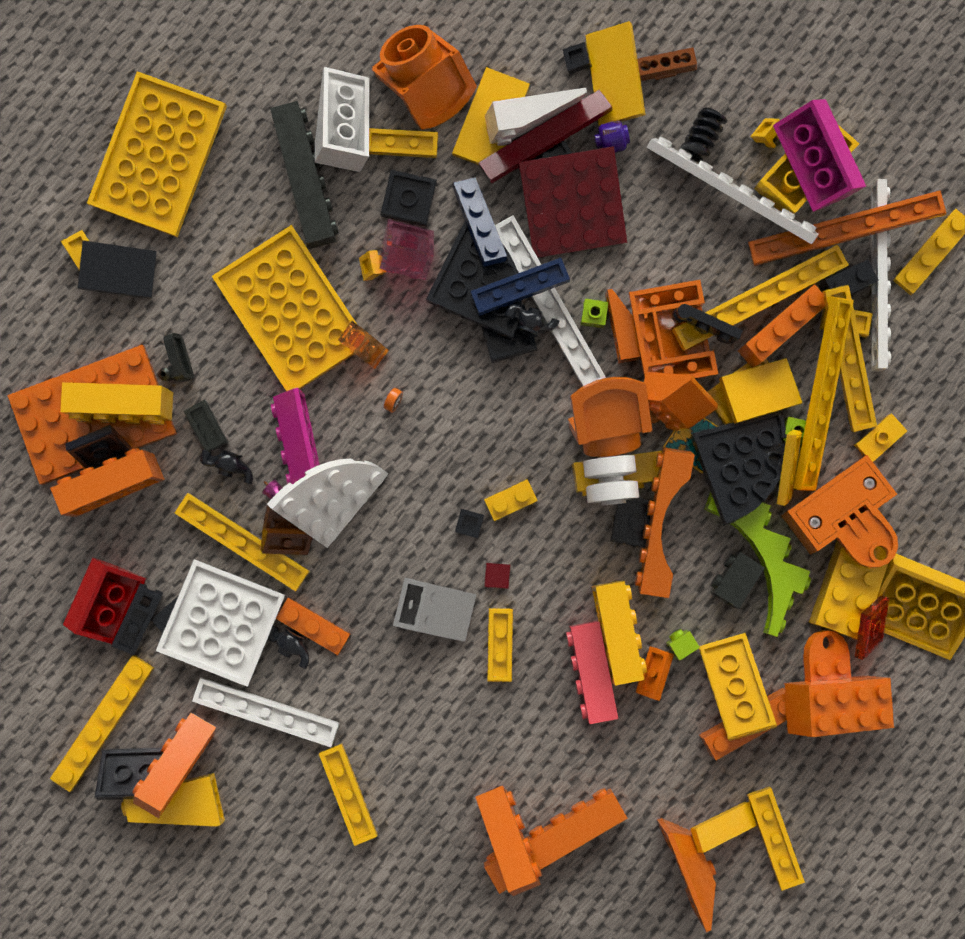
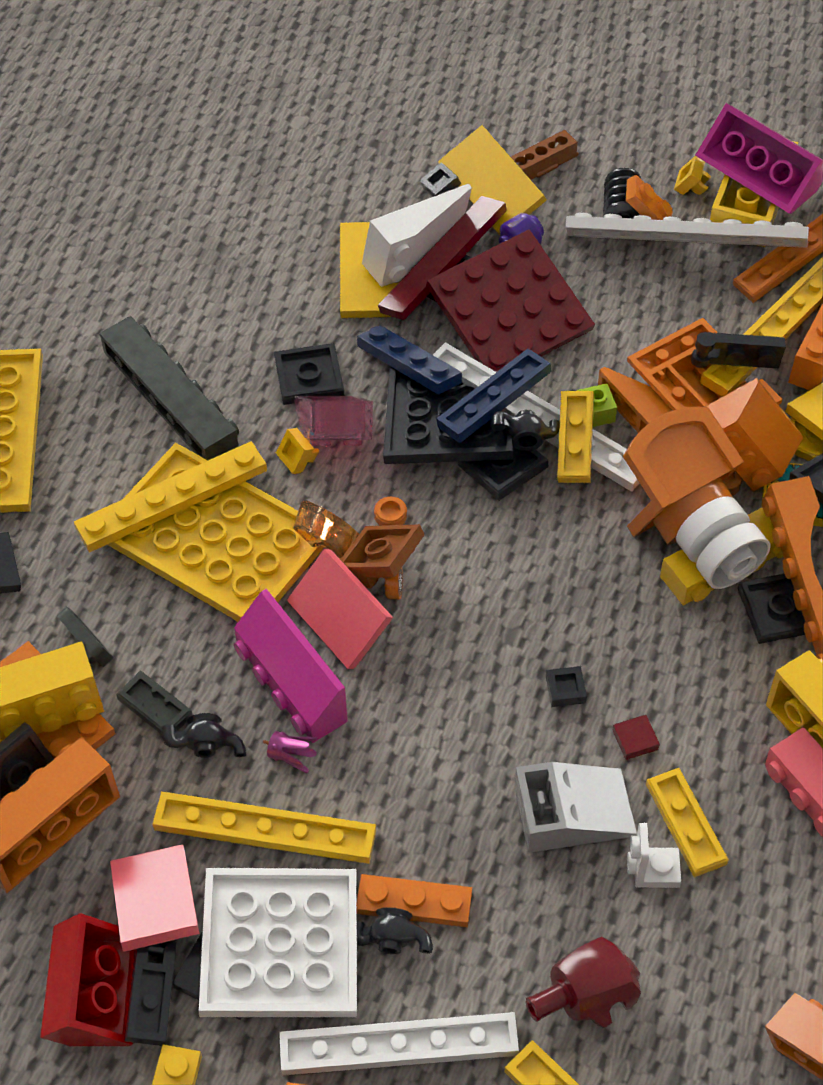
camera: 20 degrees left, 30 degrees down
reddish brown slope [261,505,313,555] -> none
white plate [267,459,388,548] -> none
white slope [314,67,369,172] -> none
yellow plate [369,128,438,158] -> none
orange piece [372,25,477,129] -> none
yellow plate [484,479,538,521] -> none
none -> yellow plate [74,441,267,553]
none -> tile [110,844,200,952]
none -> coral tile [287,549,393,669]
none -> dark orange plate [340,524,425,589]
none -> orange tile [374,496,407,526]
none -> dark red piece [525,937,641,1028]
none -> yellow tile [557,391,594,483]
none -> orange plate [626,175,673,220]
none -> white bracket [627,823,681,888]

